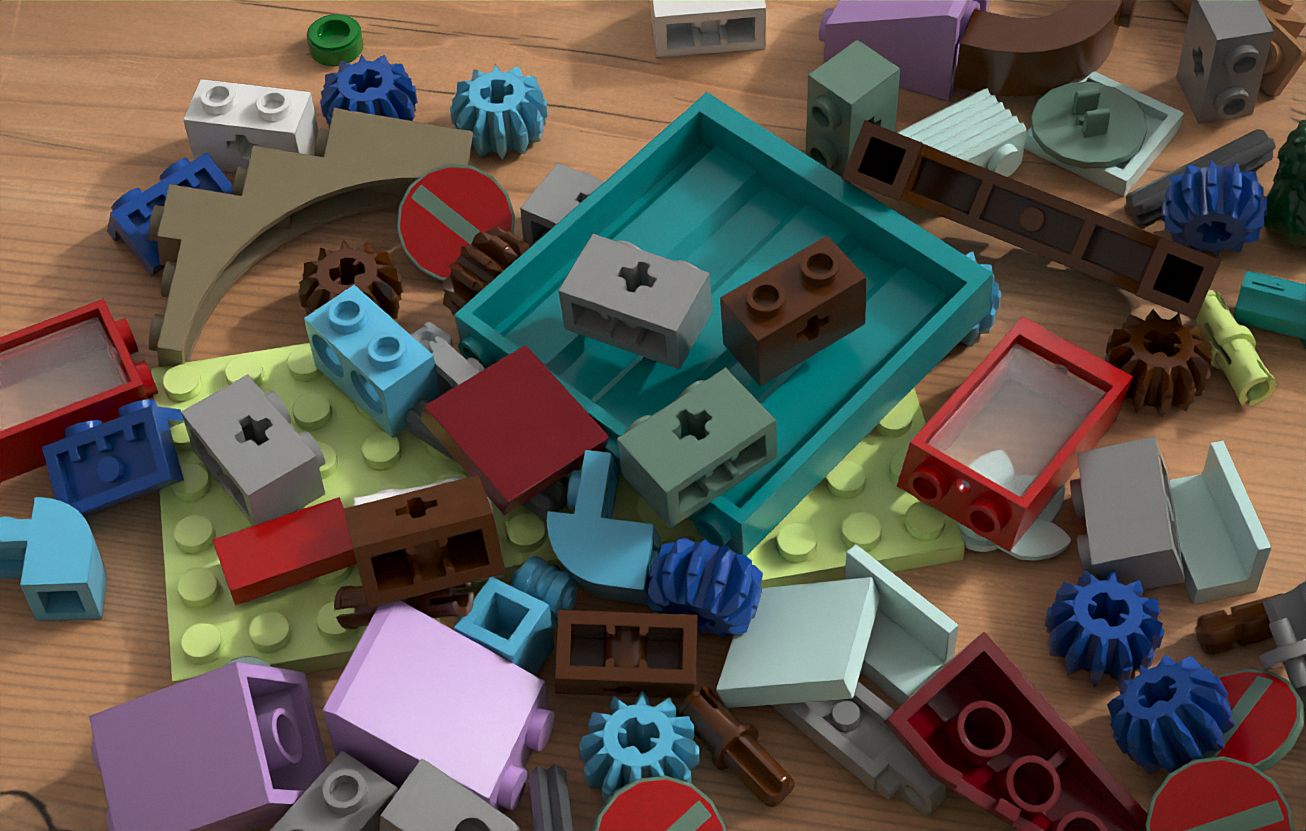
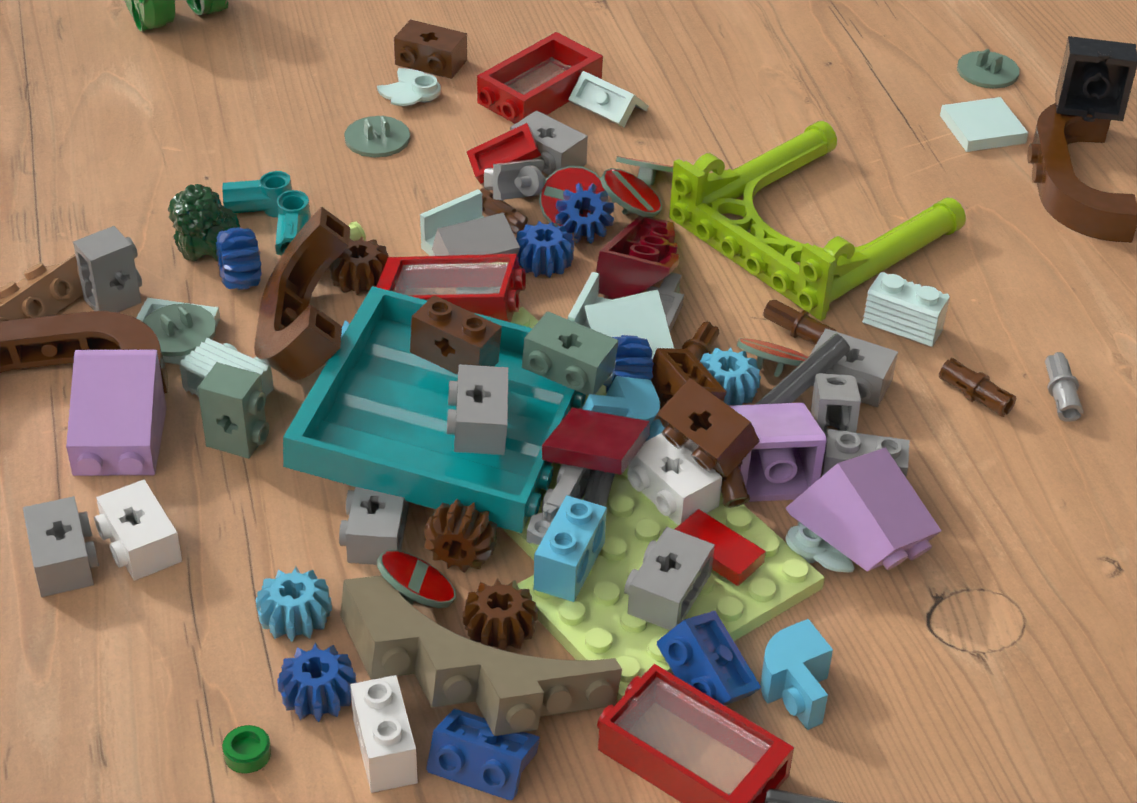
camera: 120 degrees left, 10 degrees down
dark grey axle [1124,129,1276,225] -> none

